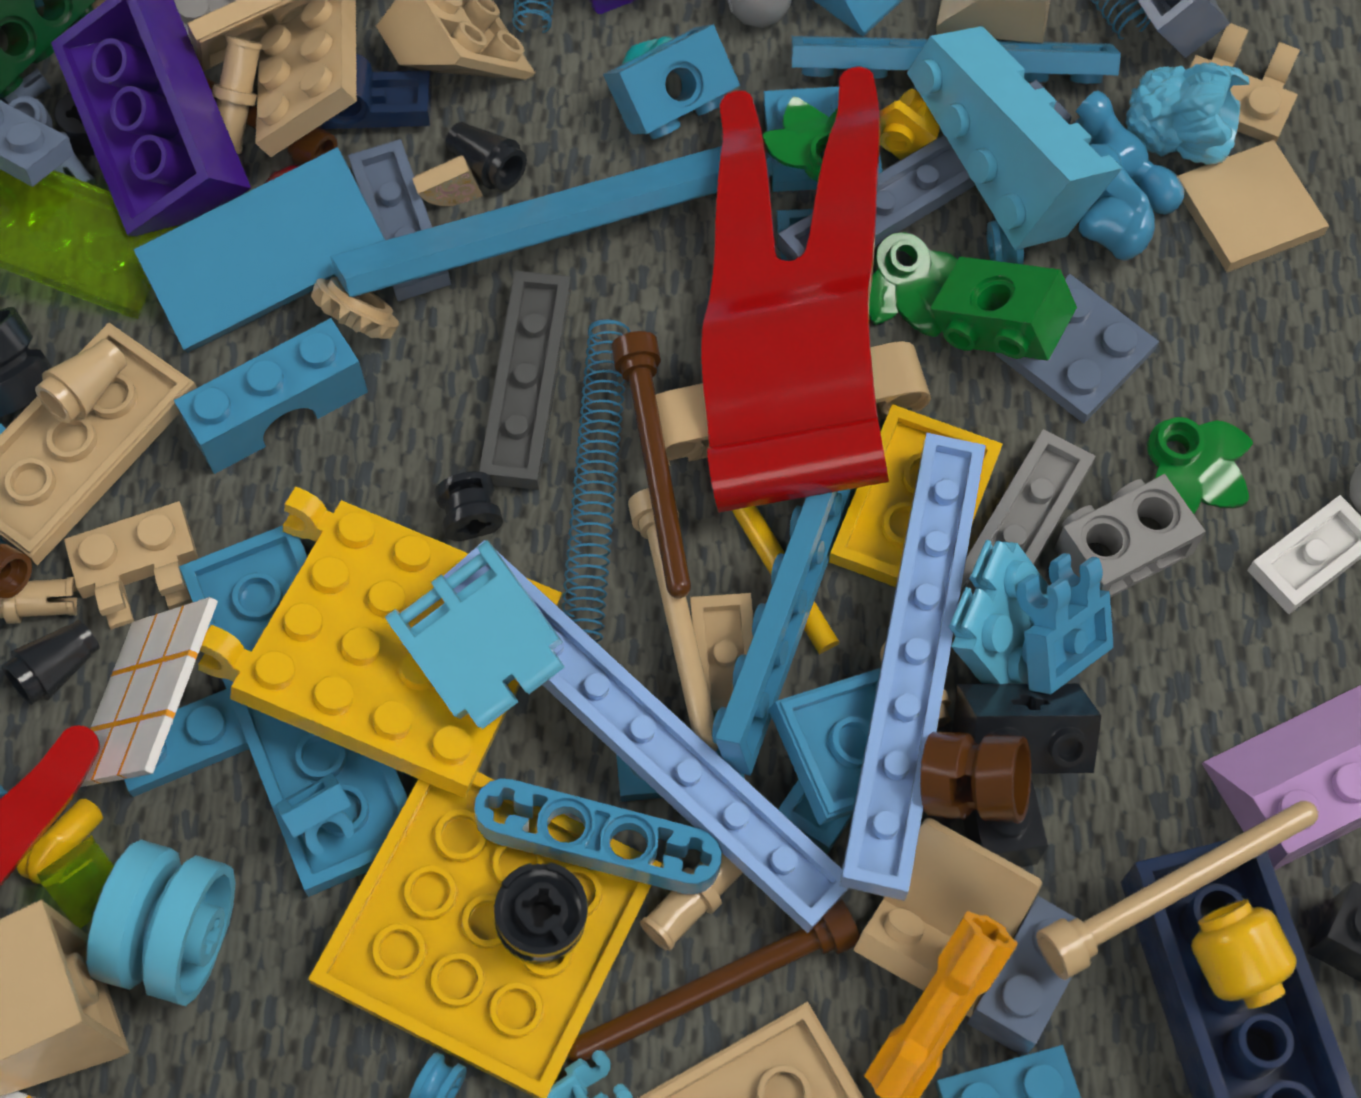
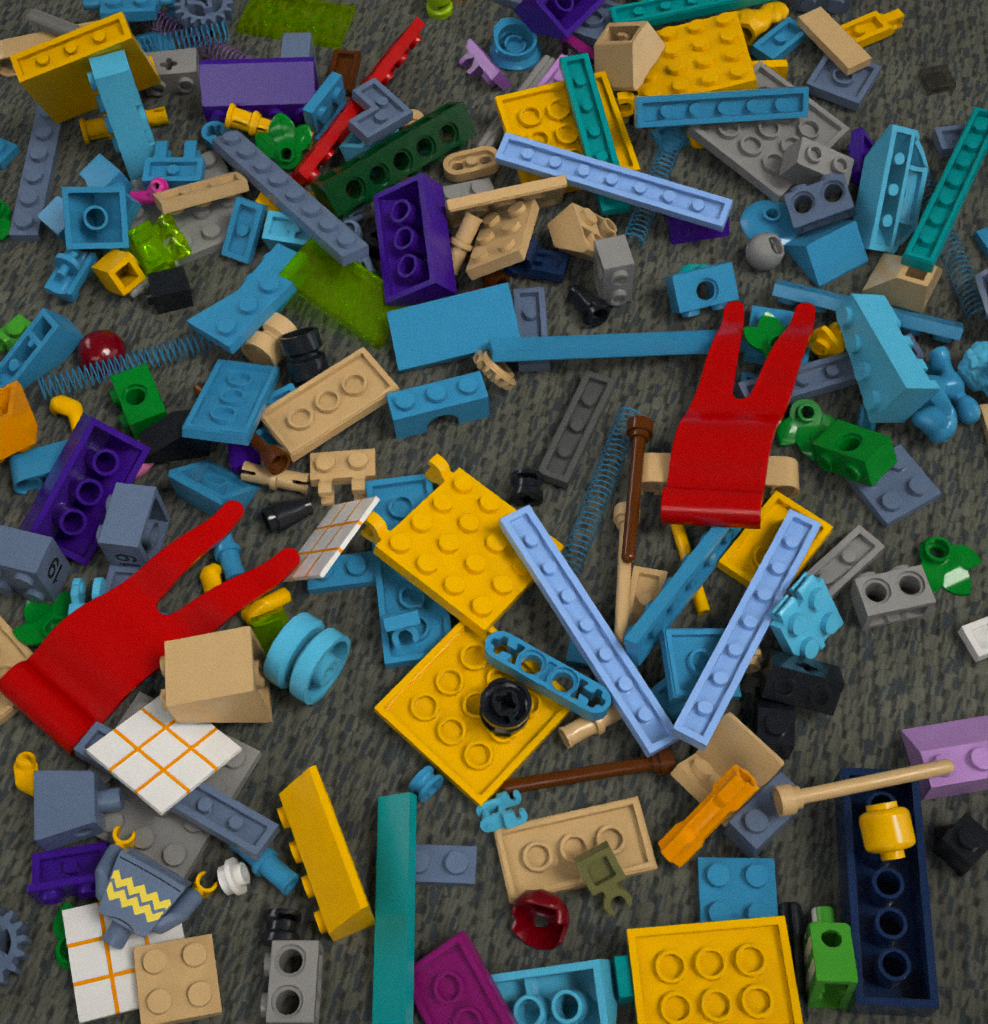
camera: 20 degrees right, 5 degrees down
tan cone [35,339,127,423] -> none
medium azure plate [385,540,565,729] -> none
tan tile [412,156,483,206] -> none
reddish brown wheel [920,732,1031,823] -> none
dark azure plate [1016,553,1114,694] -> none
none -> light grey brick [593,234,635,306]

